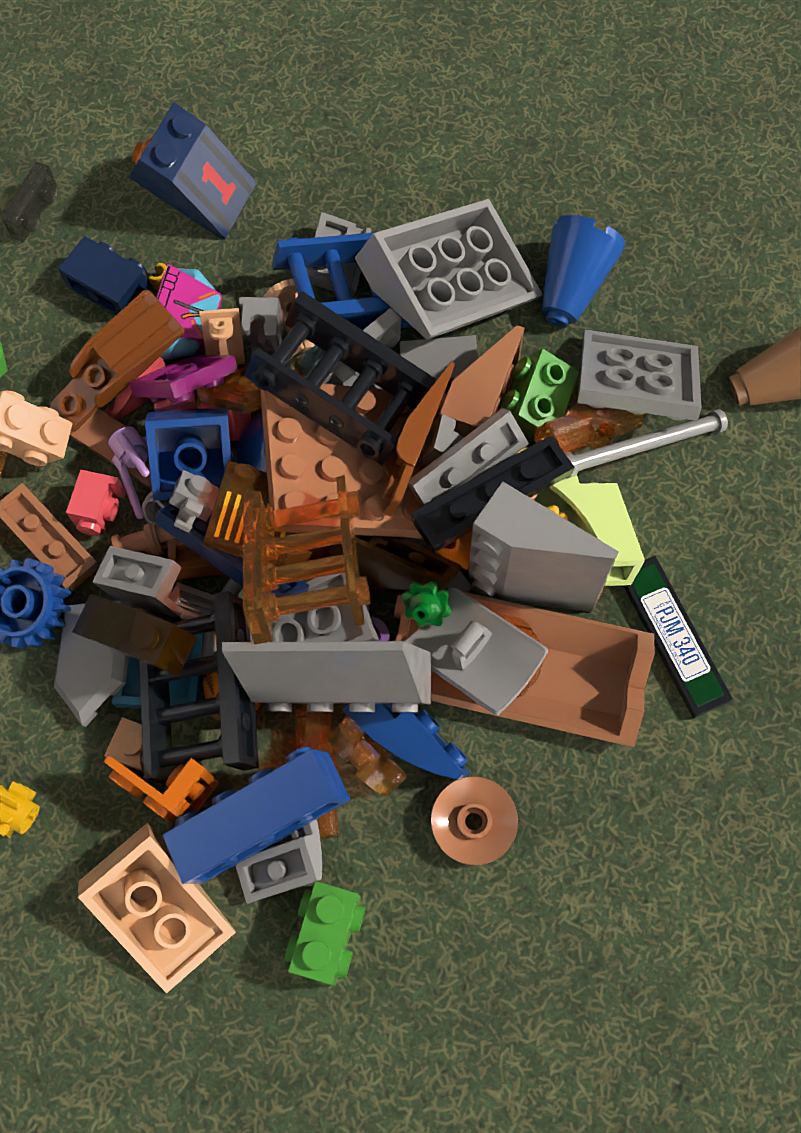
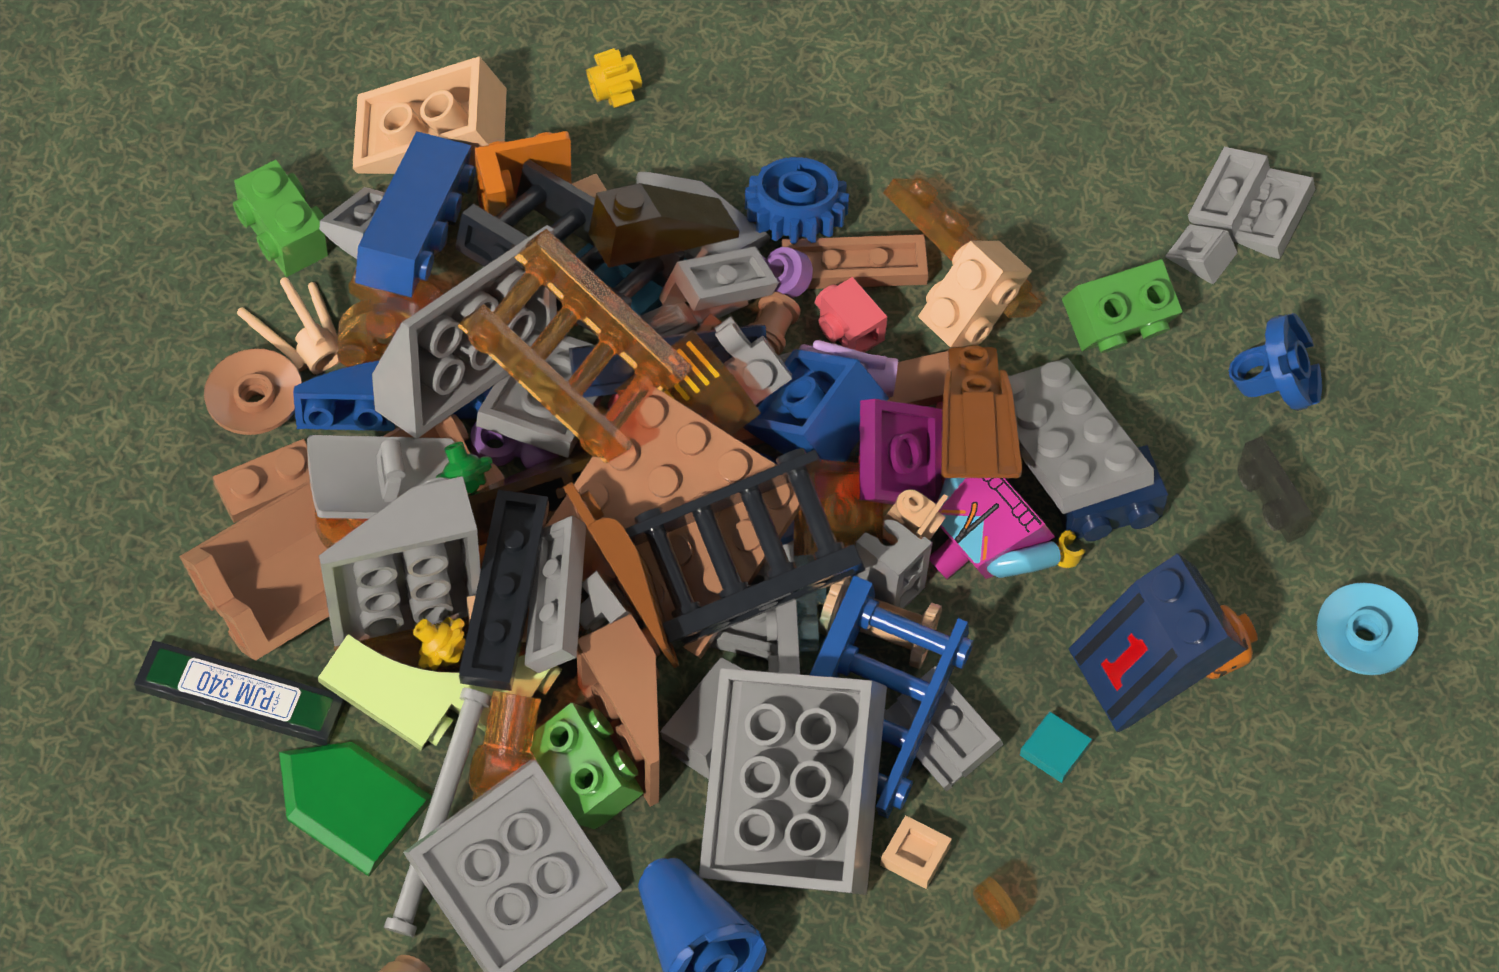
camera: 125 degrees right, 10 degrees down
none -> nougat plate [213,439,310,523]
none -> light nougat plant [237,277,345,375]
none -> green tile [279,742,432,876]
none -> medium lavender plate [761,247,813,298]
none -> light nougat plate [880,815,952,889]
none -> clear orange tile [973,877,1020,930]
none -> light grey plate [1008,358,1154,514]
none -> teal tile [1020,712,1092,783]
none -> medium azure dish [1317,583,1418,675]

